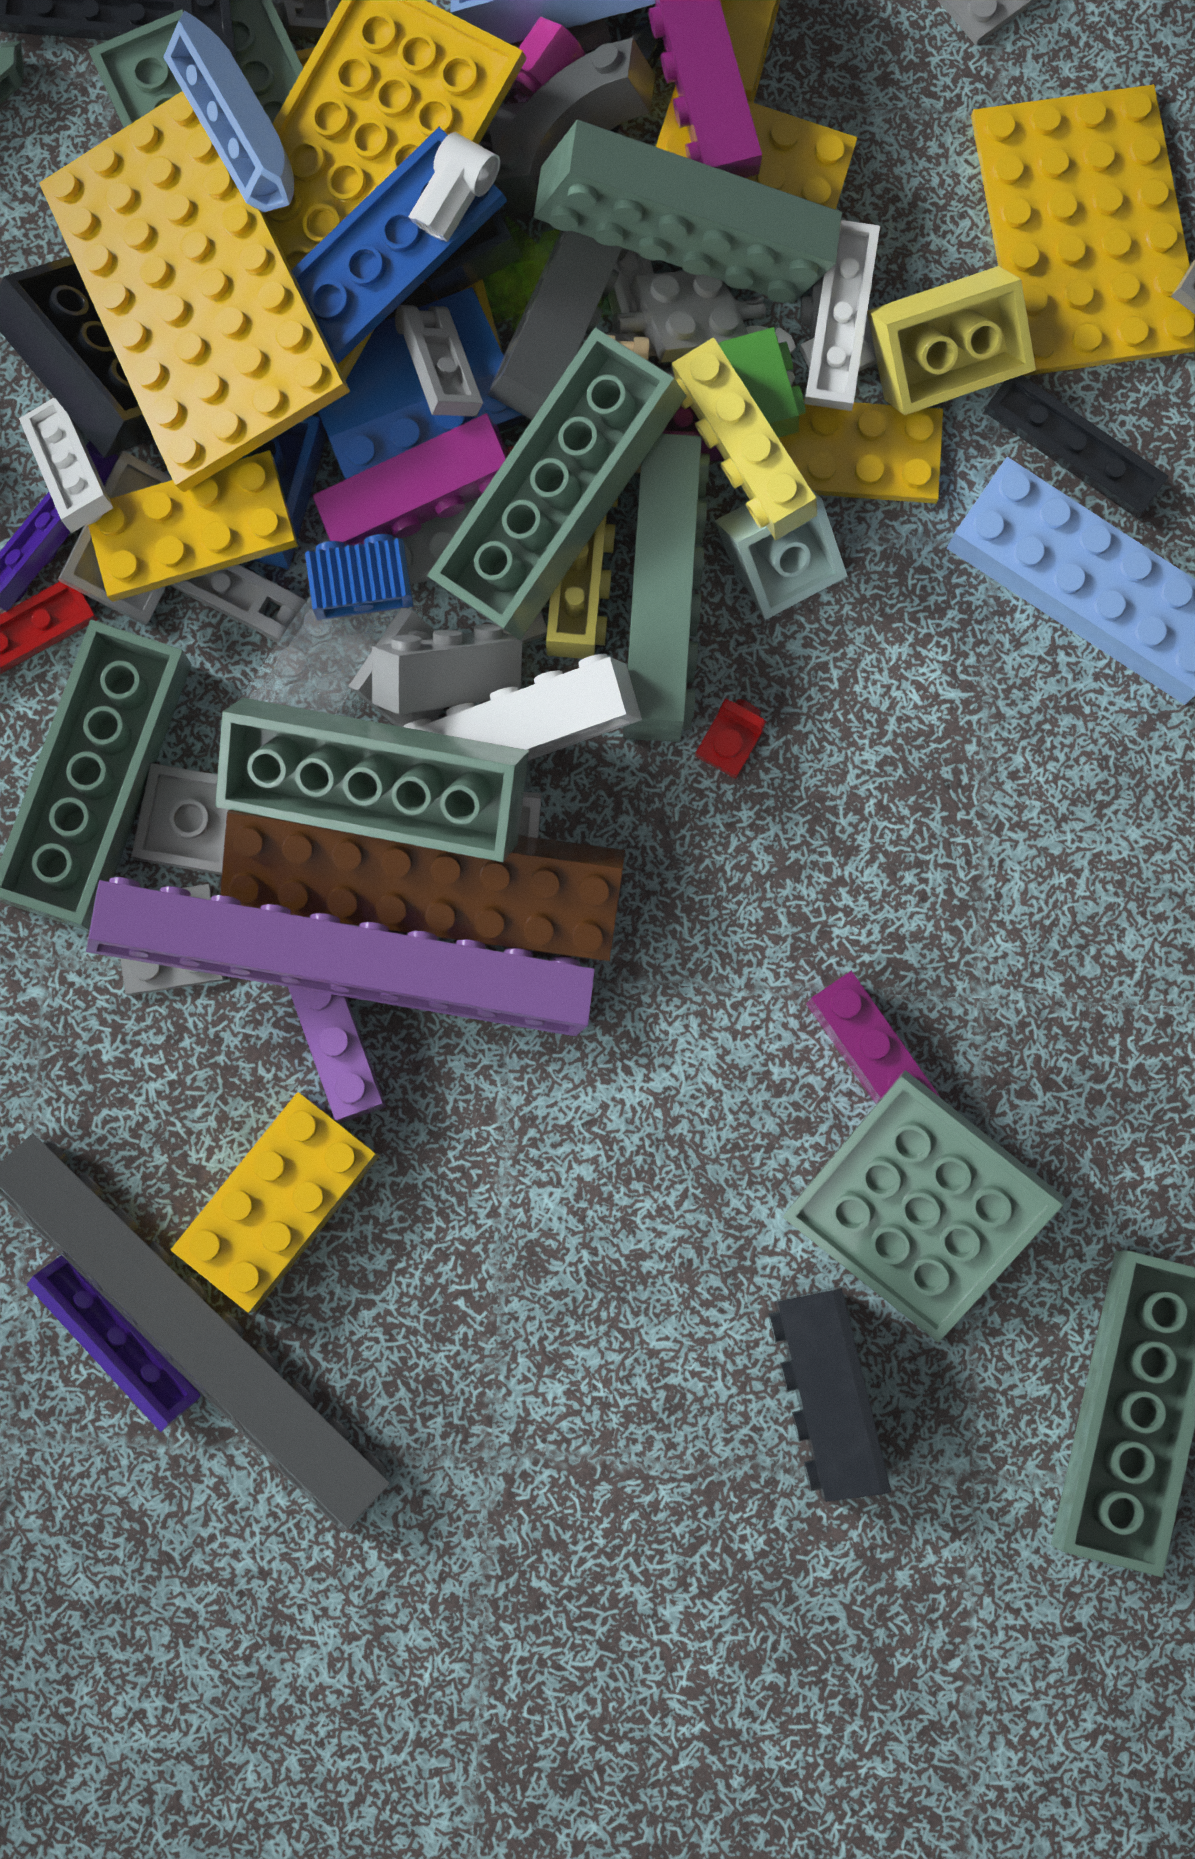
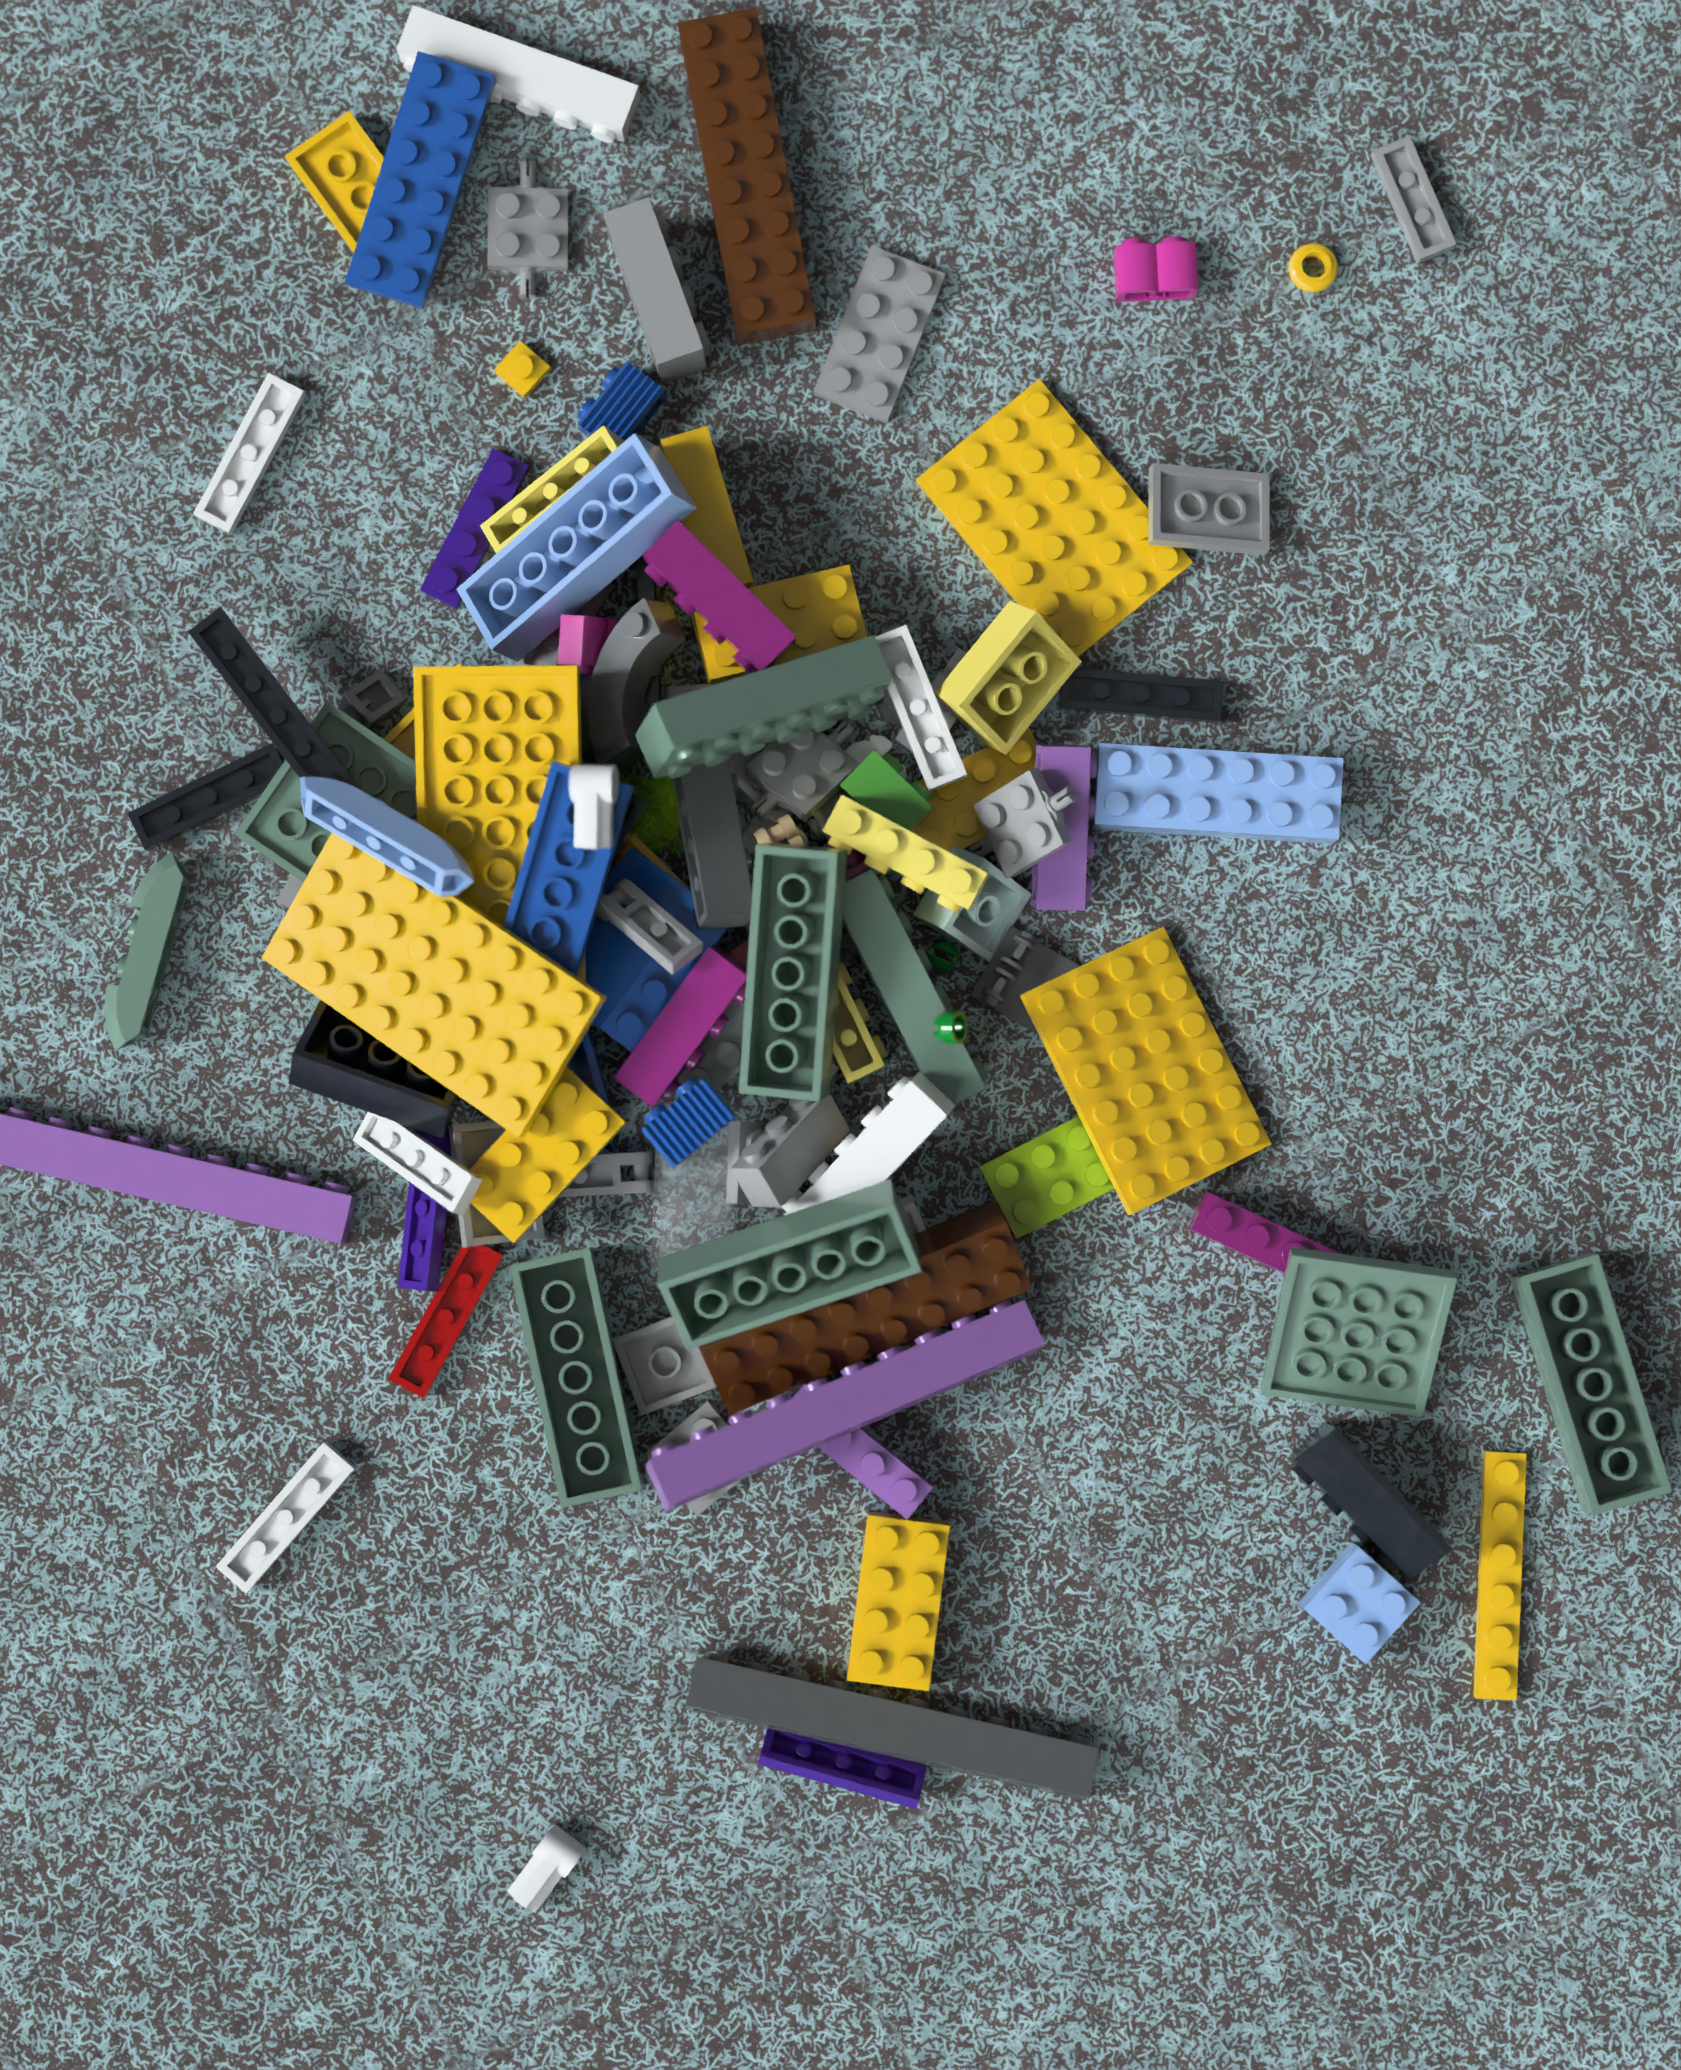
camera: 25 degrees left, 5 degrees up
red bracket [694,698,767,779] -> none
none -> green hinge [927,940,959,973]
none -> green hinge [933,1011,967,1044]
none -> light grey plate [970,768,1079,878]
none -> dark grey hinge [970,926,1080,1035]
none -> lime plate [979,1116,1115,1239]
none -> yellow plate [1020,926,1271,1215]
none -> medium lavender brick [1031,744,1097,911]
none -> light blue brick [1298,1542,1421,1664]
none -> yellow plate [1473,1451,1527,1700]

